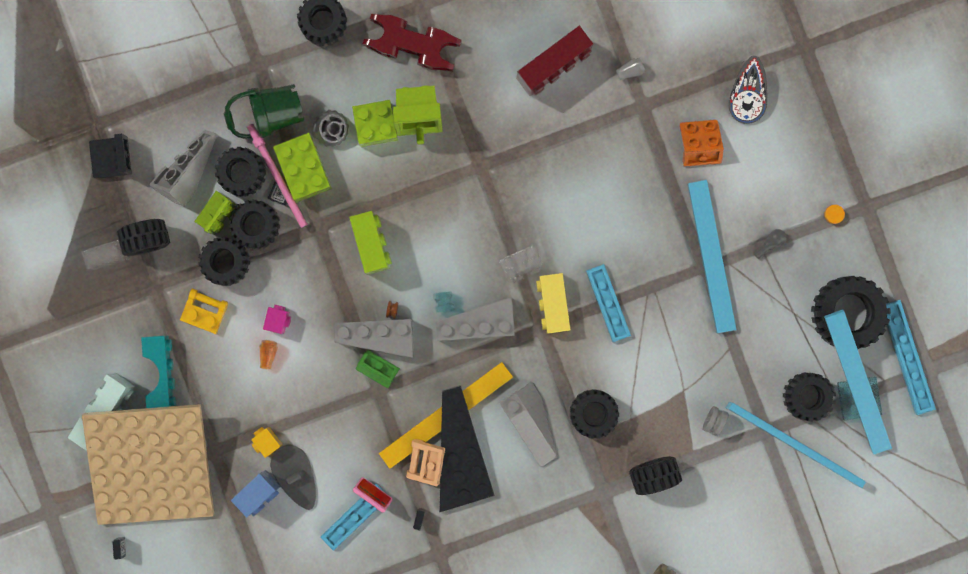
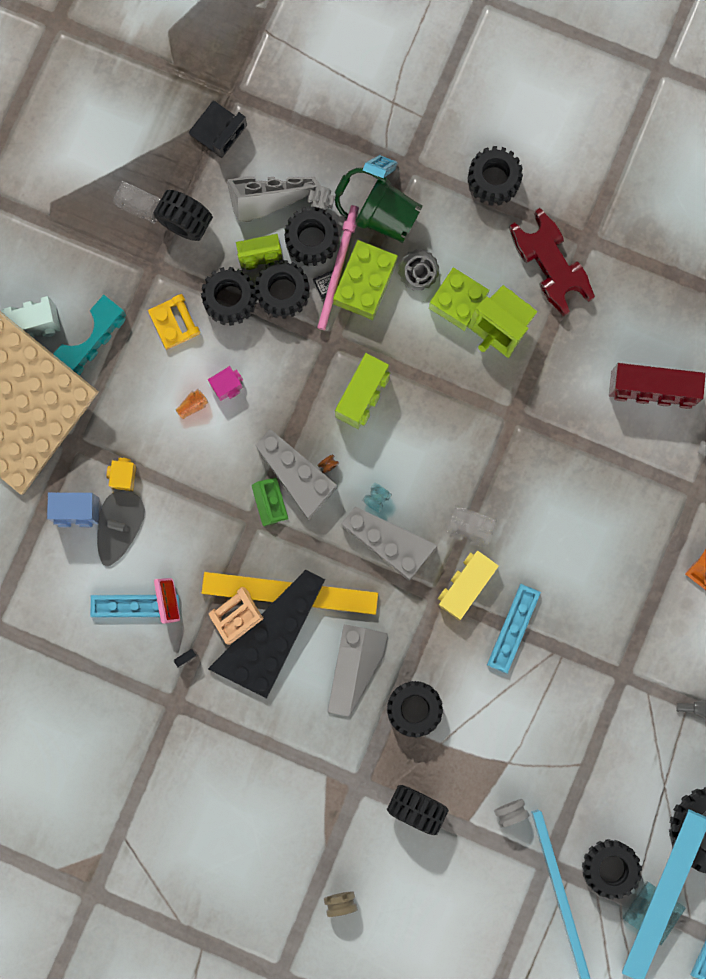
camera: 50 degrees right, 5 degrees down
medium azure tile [687,180,736,333] -> none
none -> light grey gear [308,186,335,212]
none -> medium azure tile [363,155,398,178]

